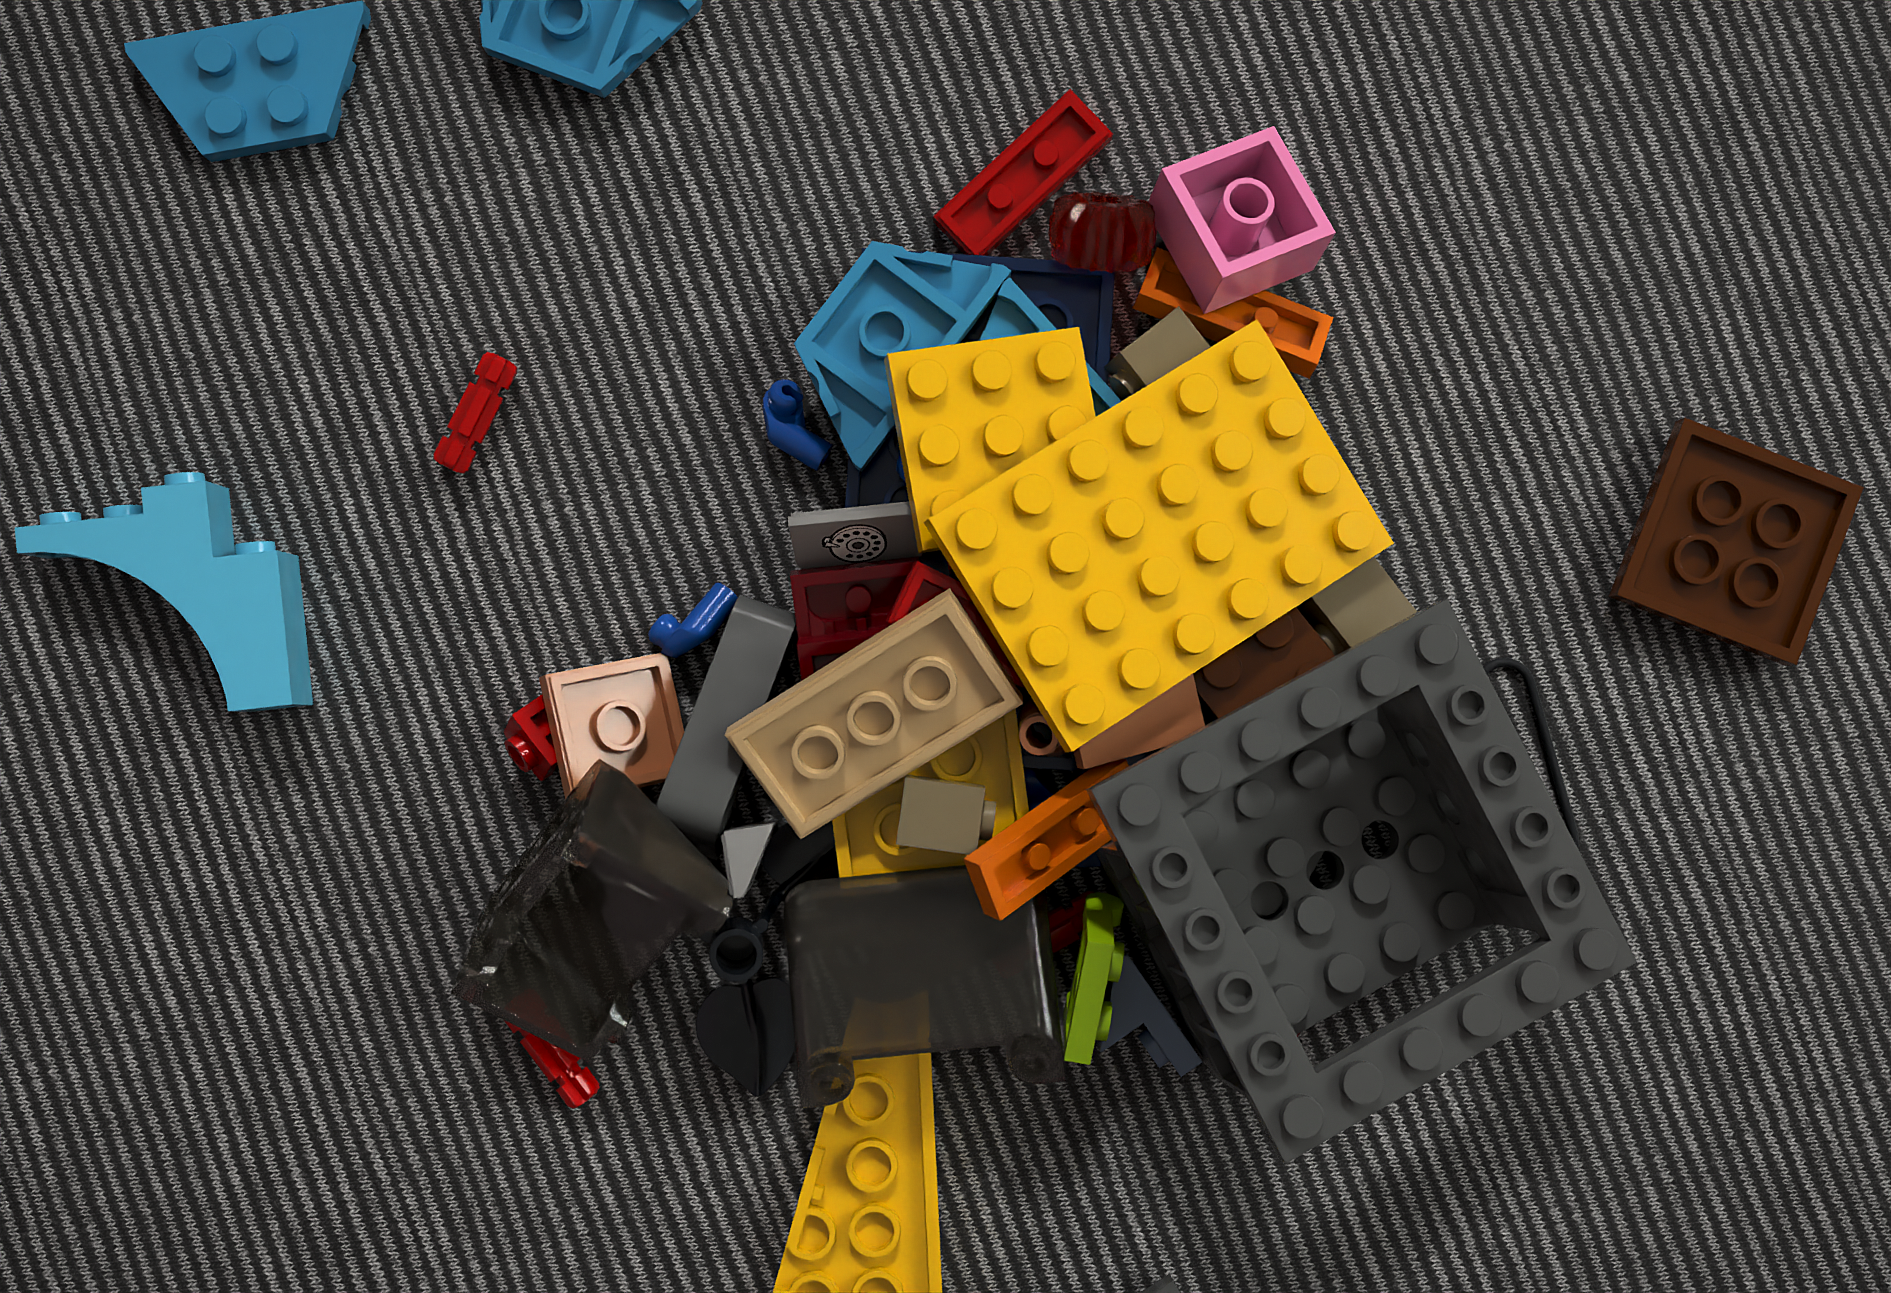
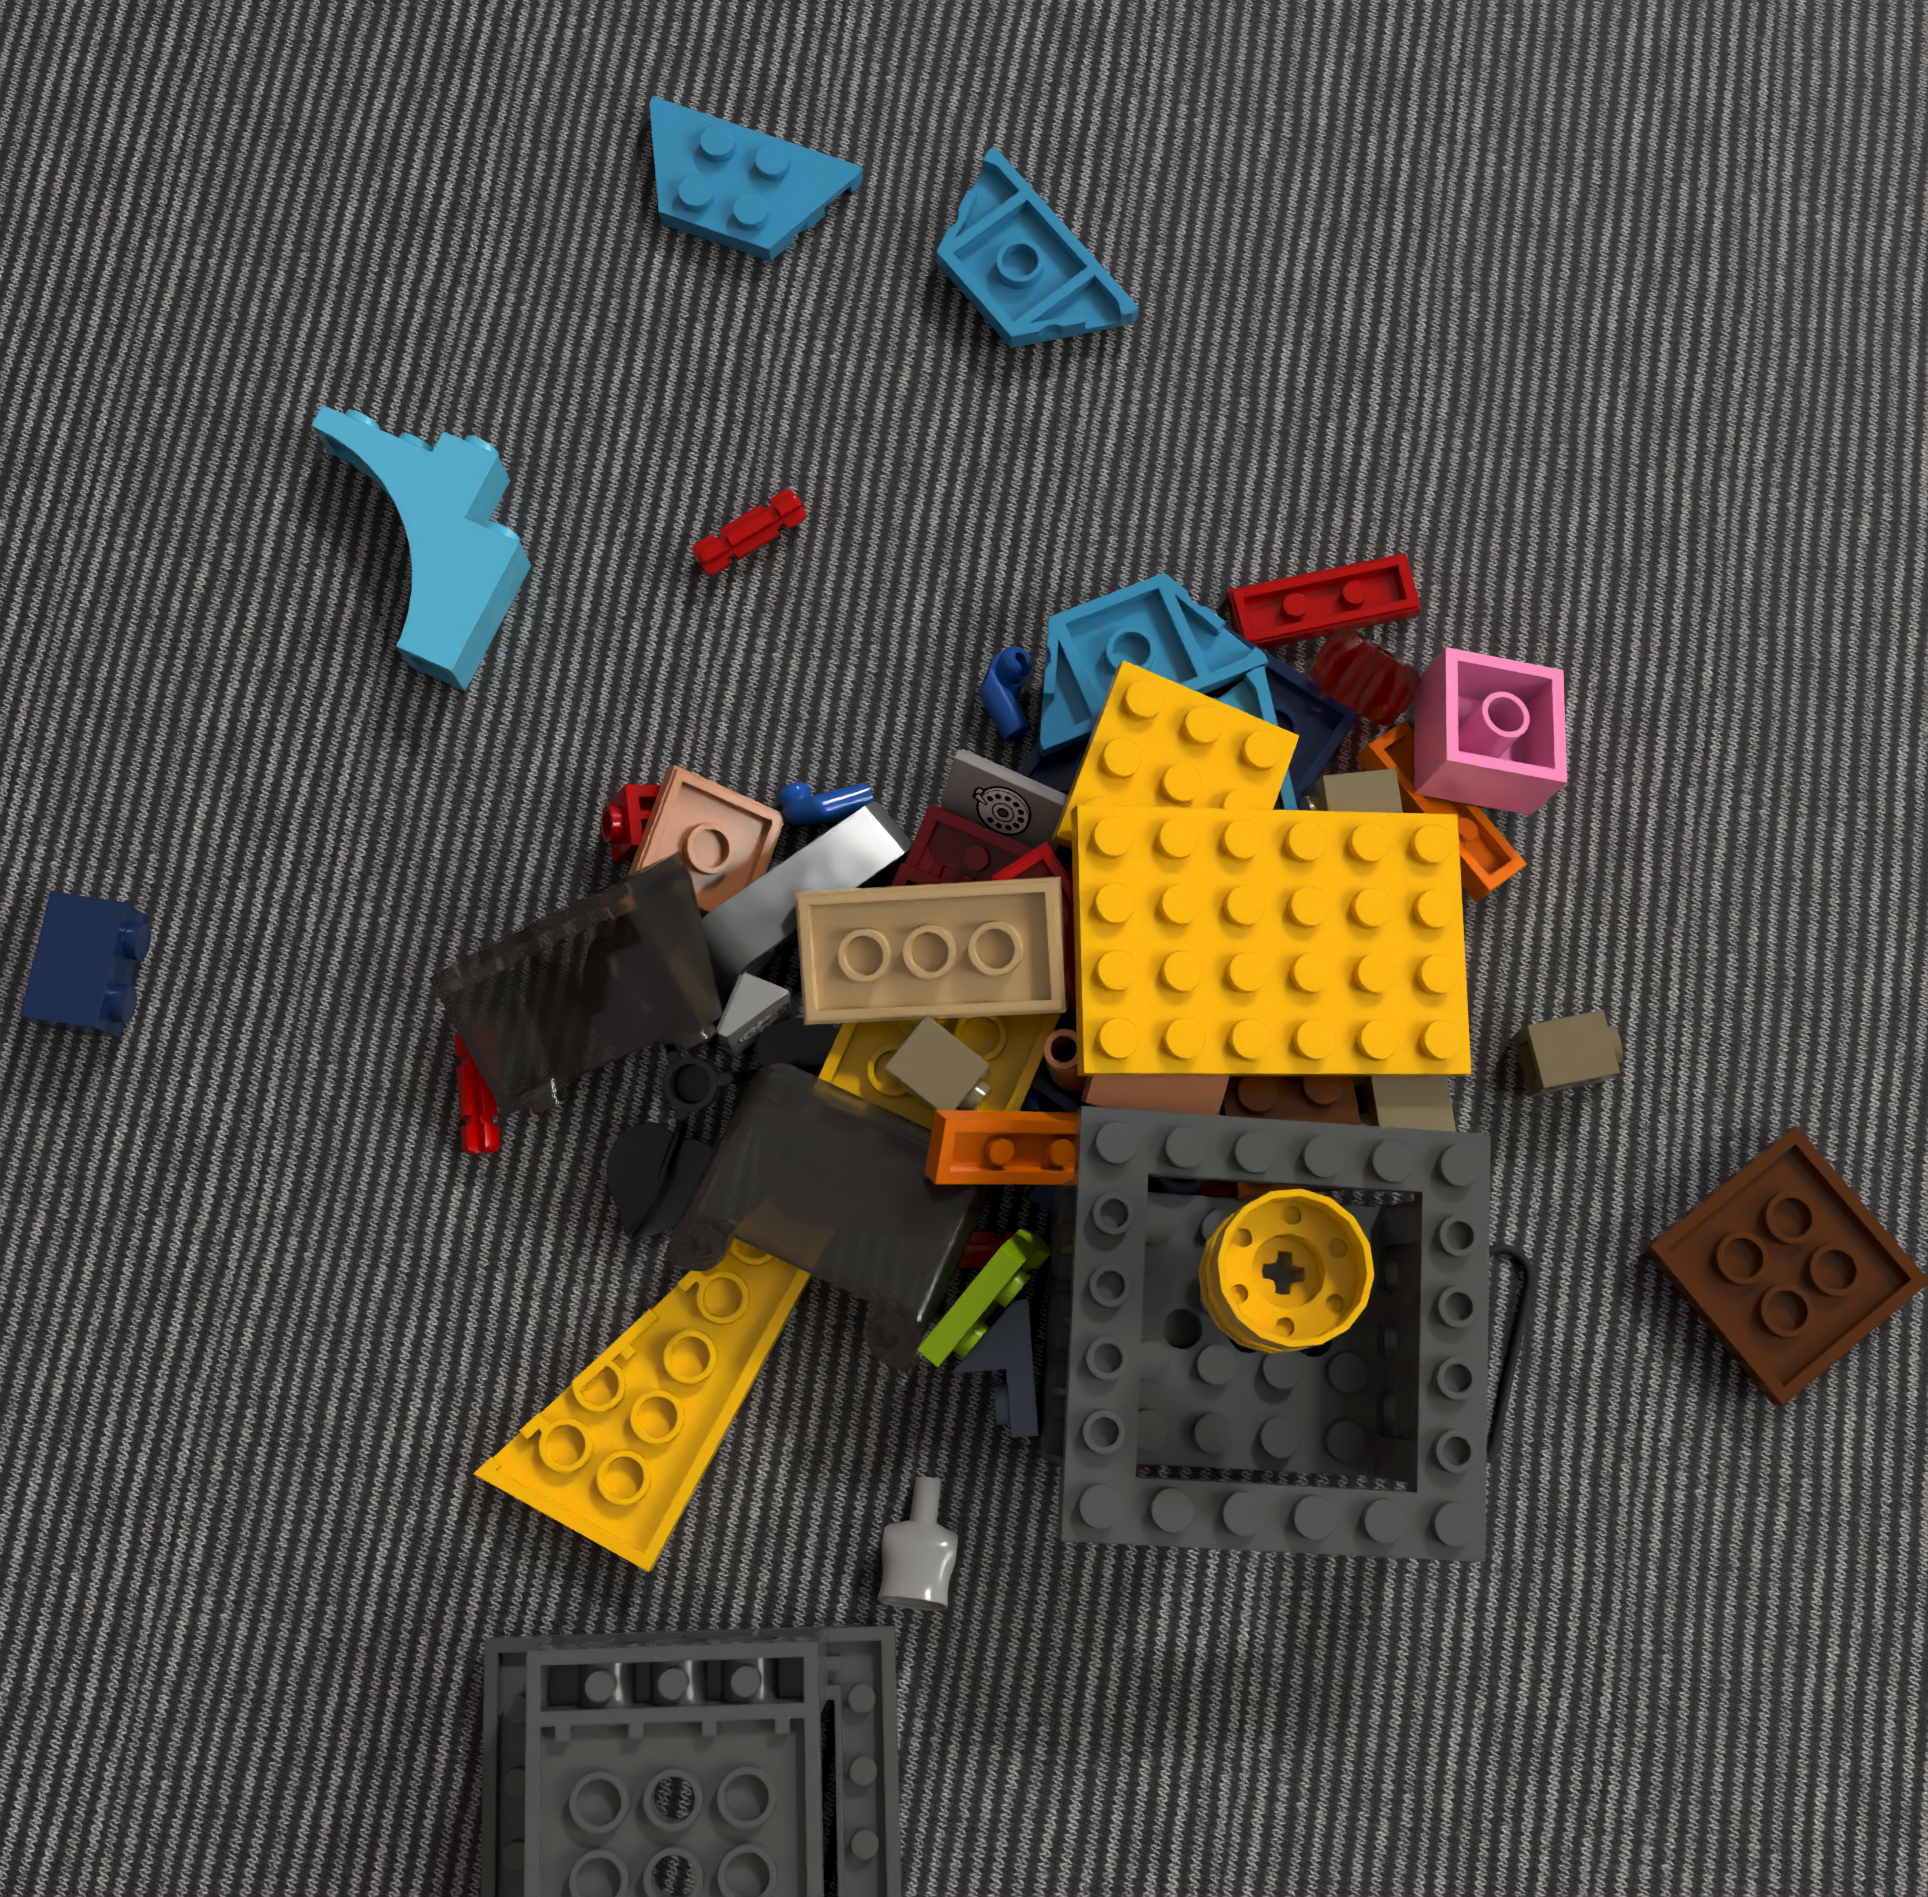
camera: 30 degrees right, 10 degrees down
none -> dark blue brick [20,891,151,1039]
none -> light grey piece [877,1477,959,1611]
none -> yellow wheel [1198,1189,1375,1354]
none -> dark tan brick [1513,1010,1623,1098]

